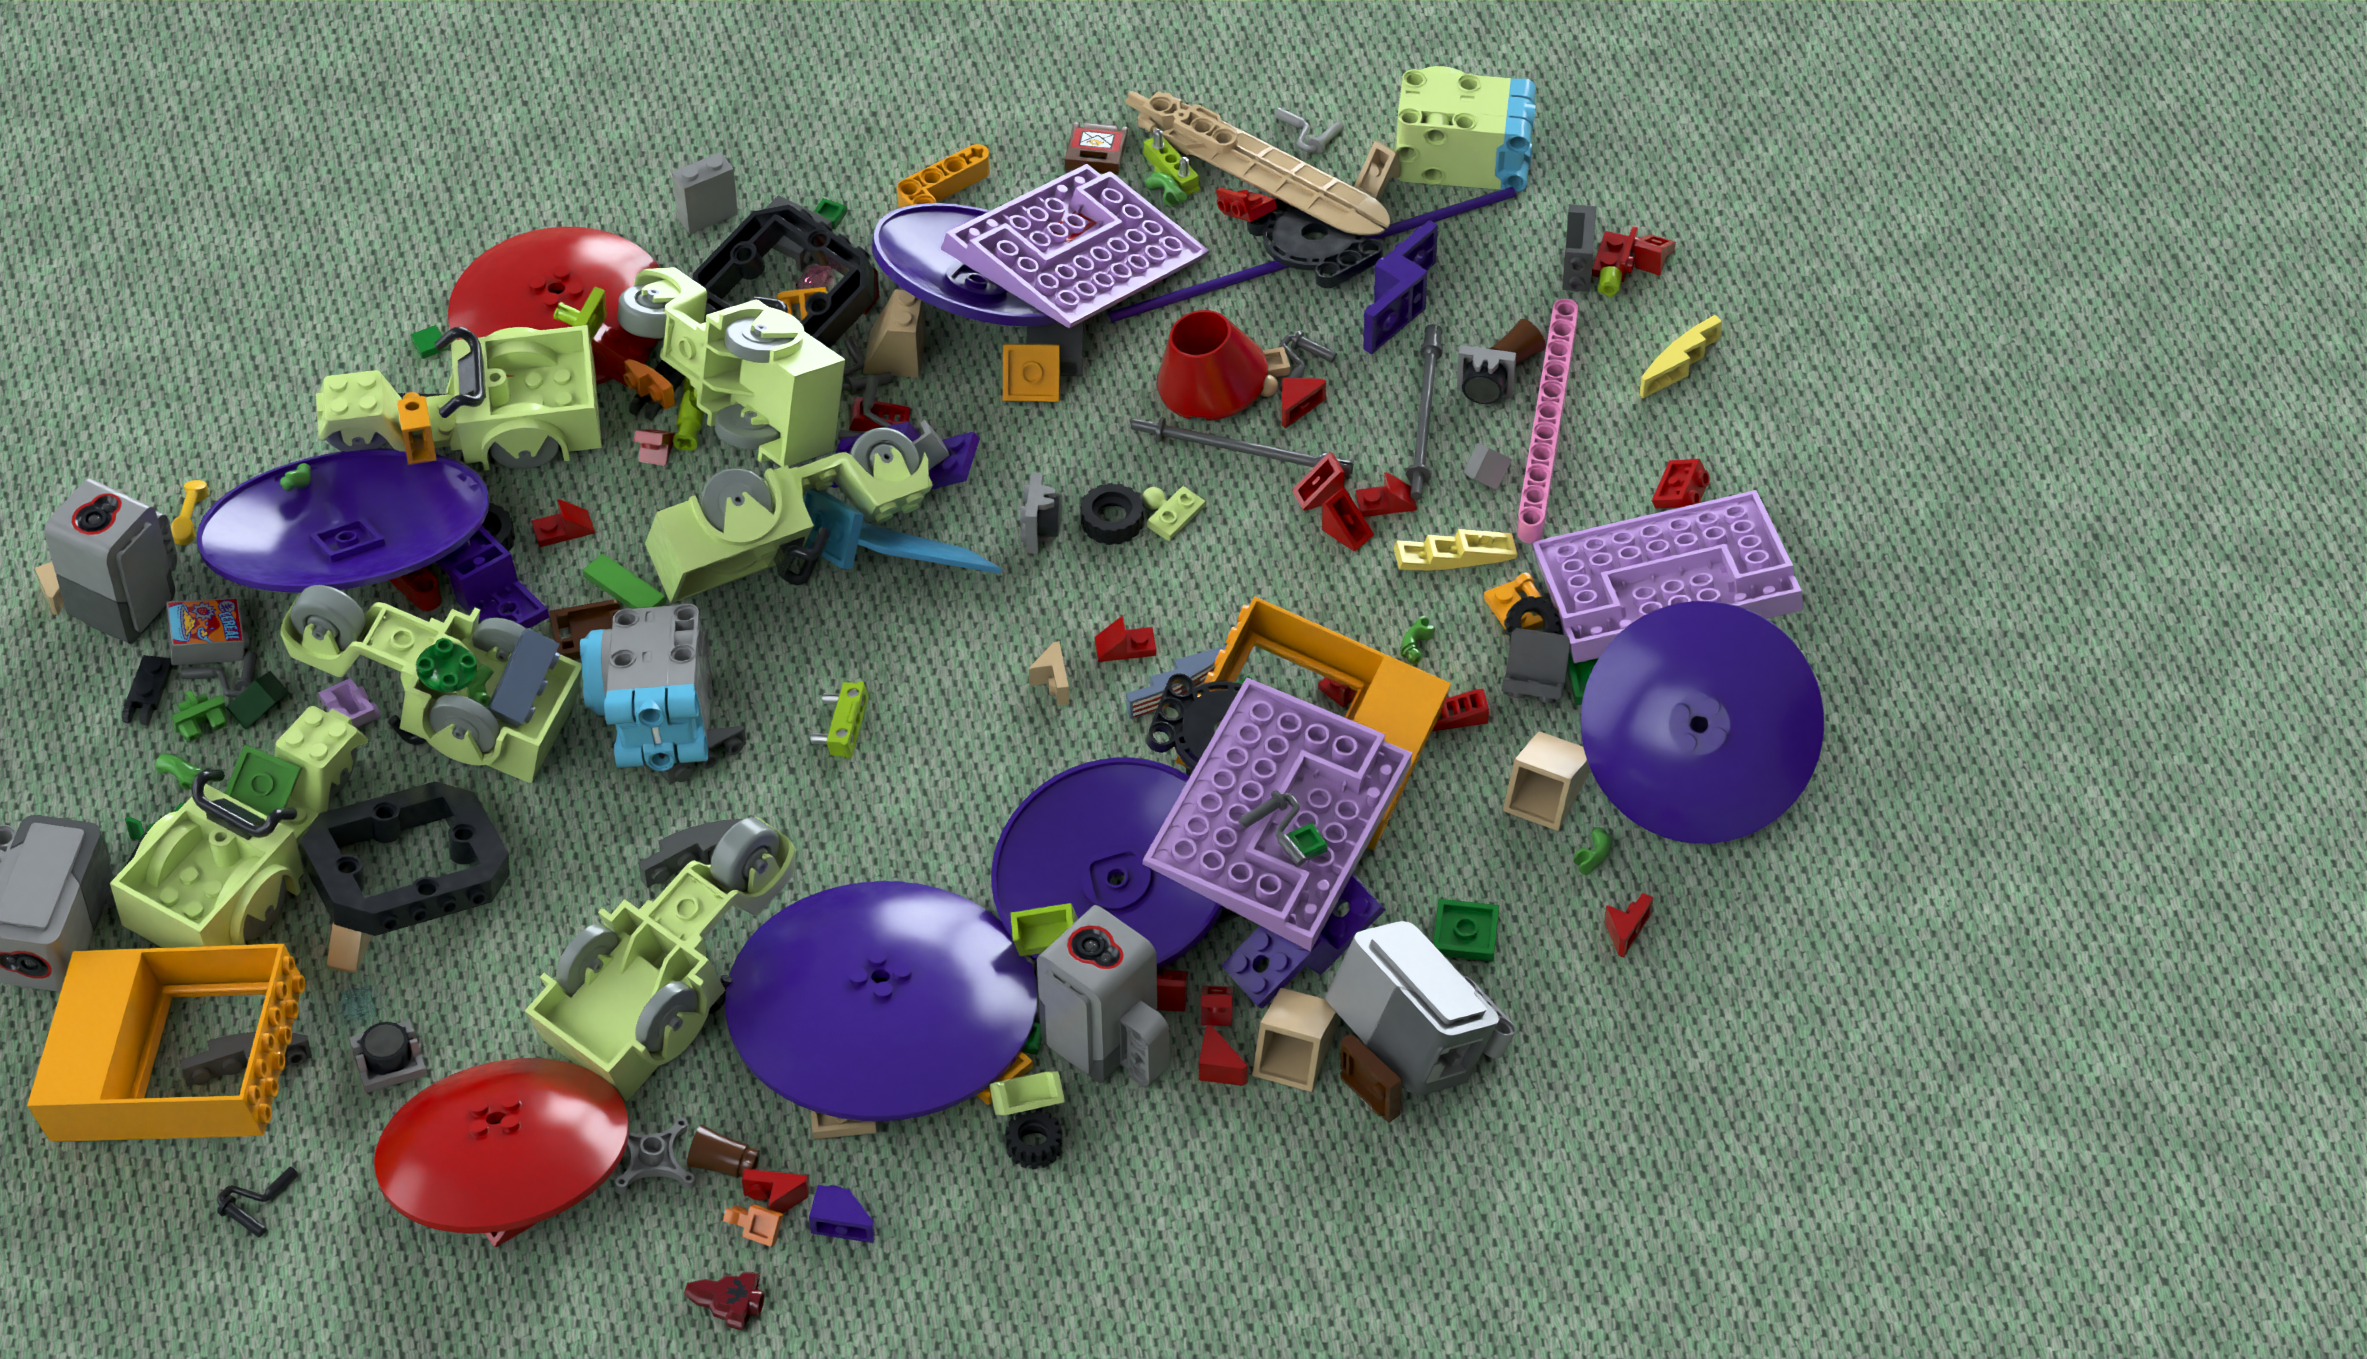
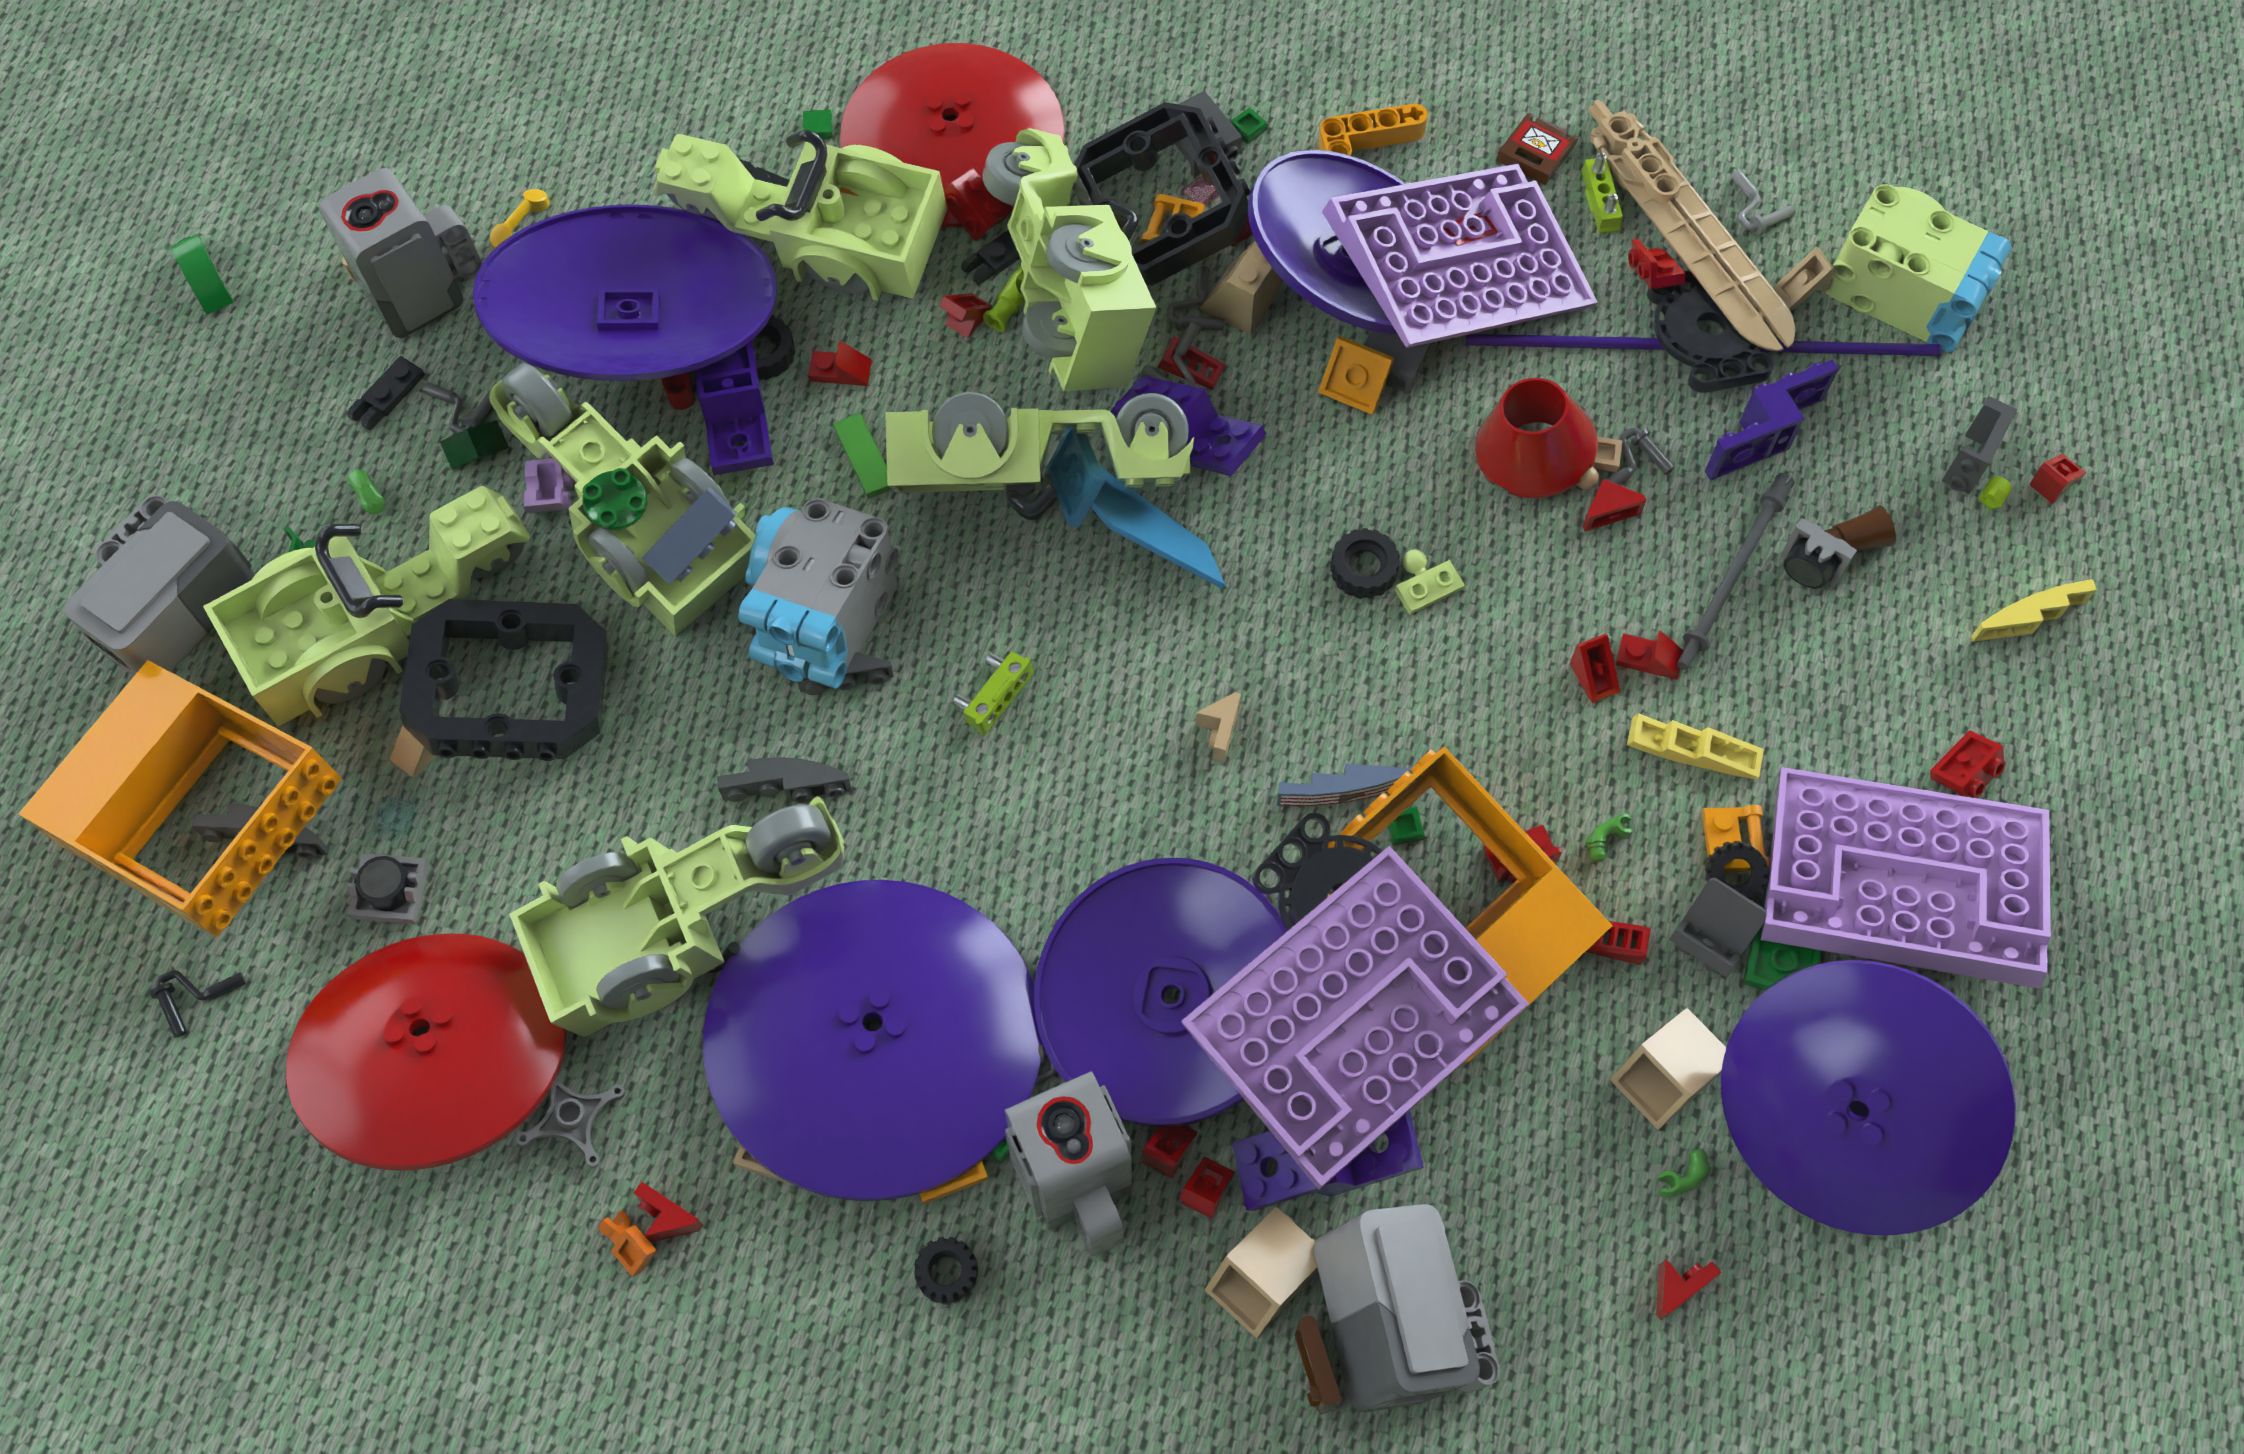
camera: 25 degrees right, 15 degrees up
brick [166,598,249,665] -> none
bright green hips [172,690,227,743] -> none
bright green tile [224,744,302,823] -> none
bright green arm [280,463,311,491] -> none
light orange torso [397,392,436,465] -> none
bright green arm [466,663,494,708] -> none
reddish brown container [549,599,621,660] -> none
lime tile [554,286,607,342] -> none
orange slope [624,359,675,410] -> none
light grey brick [672,152,738,234] -> none
dark red rock [684,1272,765,1331] -> none
reddish brown plant [687,1124,760,1178] -> none
dark purple slope [809,1185,875,1243] -> none
light grey panel [913,420,950,470] -> none
yellowish green panel [989,1071,1065,1115] -> none
lime panel [1011,903,1078,956] -> none
light grey piece [1020,473,1062,554] -> none
red slope [1094,616,1156,662] -> none
dark grey bar [1131,417,1354,478] -> none
bright green piece [1145,171,1187,207] -> none
red slope [1199,1024,1248,1086] -> none
dark grey piece [1238,790,1307,867] -> none
green tile [1287,823,1328,861] -> none
red slope [1292,451,1345,511] -> none
green plate [1433,899,1500,962] -> none
light grey panel [1463,443,1512,489] -> none
bright pink beam [1517,299,1578,544] -> none
red bracket [1591,226,1640,282] -> none

